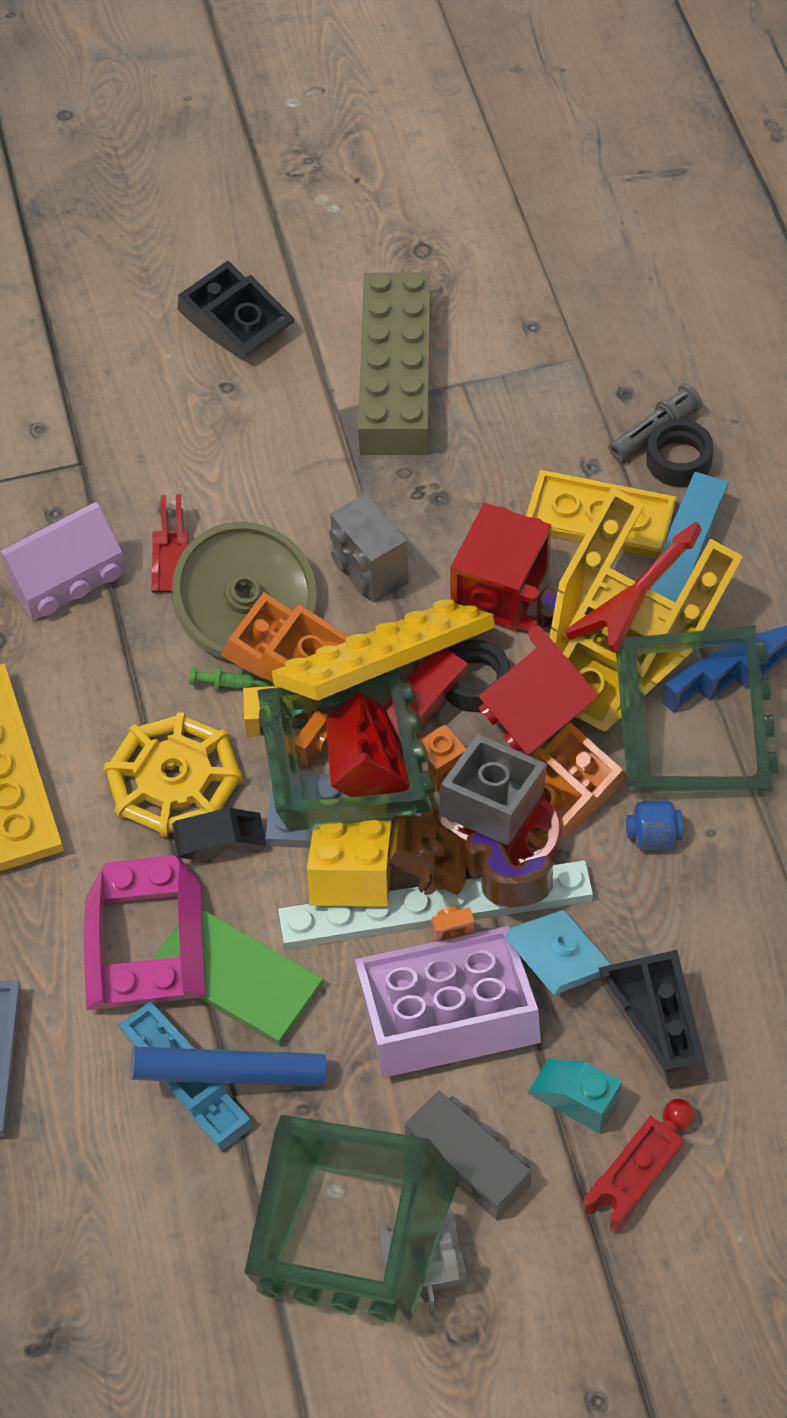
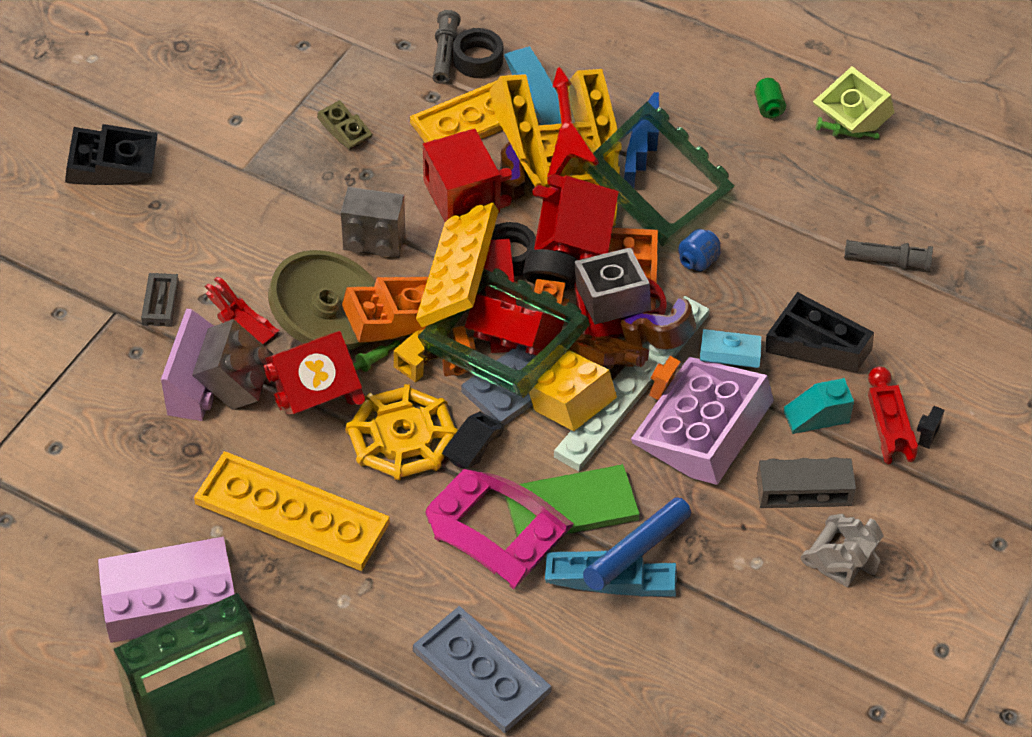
camera: 50 degrees left, 5 degrees down
clear green windscreen [244,1115,460,1323] -> none
olive brick [358,272,431,455] -> none
none -> dark grey tile [141,273,179,327]
none -> flat silver brick [192,319,273,410]
none -> red container [263,331,365,414]
none -> olive slope [317,100,373,149]
none -> black tyre [523,249,578,290]
none -> black plate [916,406,945,449]

